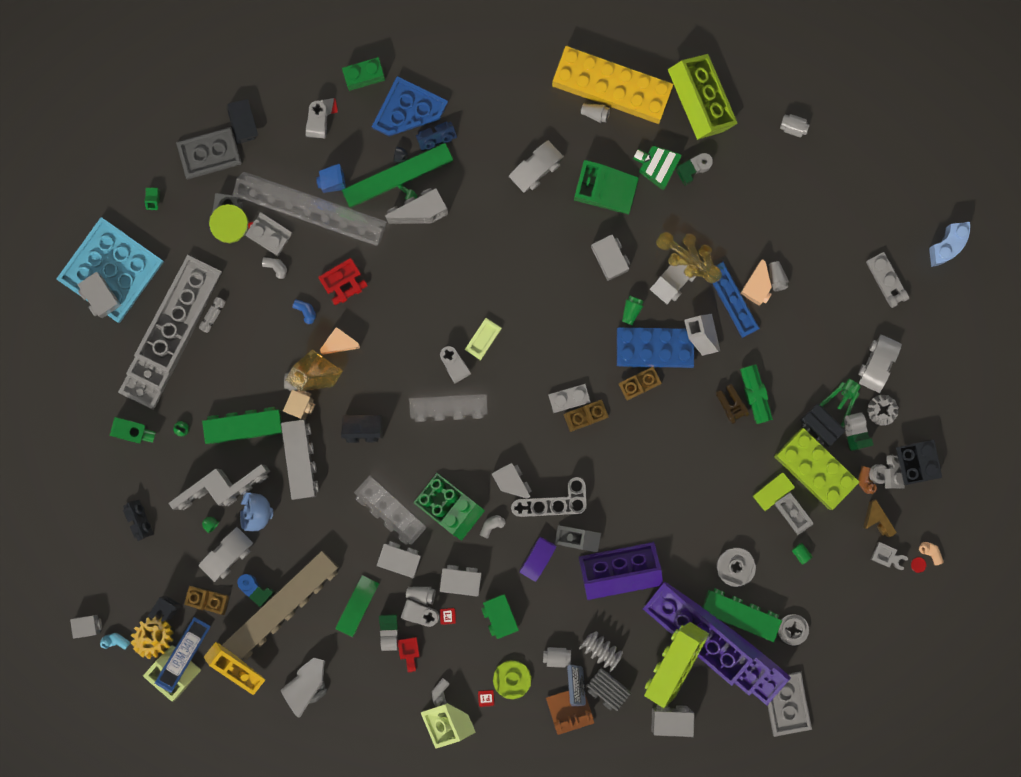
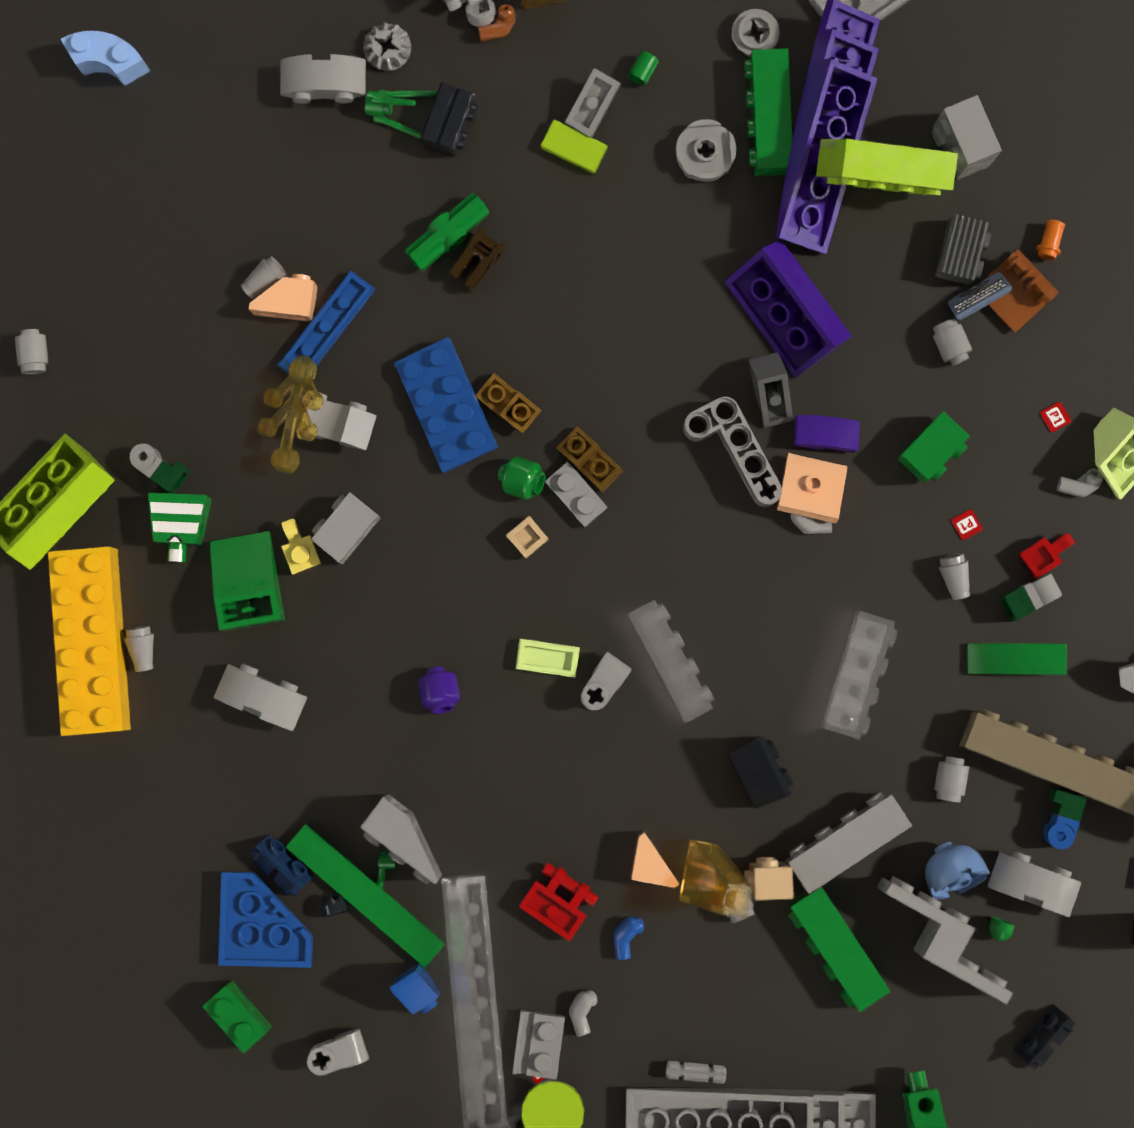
camera: 115 degrees left, 0 degrees up
green hinge [173,421,190,437] -> none
pearl gold slope [184,586,230,615] -> none
sticker [321,98,338,114] -> none
light grey brick [377,541,421,578] -> none
light grey piece [401,599,440,627] -> none
green slope [414,473,485,541] -> none
light grey brick [440,565,481,596] -> none
light grey slope [492,463,532,499] -> none
lime tile [493,660,531,699] -> none
light grey piece [579,631,623,672] -> none
green cone [622,296,644,325] -> none
light grey slope [684,314,720,356] -> none
lime brick [774,428,859,510] -> none
leg [844,413,874,451] -> none
light grey plate [866,252,909,308] -> none
none -> light yellow plate [281,518,322,575]
none -> dark purple head [418,667,460,714]
none -> green head [498,457,545,500]
none -> tan plate [506,516,549,559]
none -> light nougat plate [777,453,848,524]
none -> light grey brick [934,756,969,803]
none -> orange pin [1036,220,1065,261]

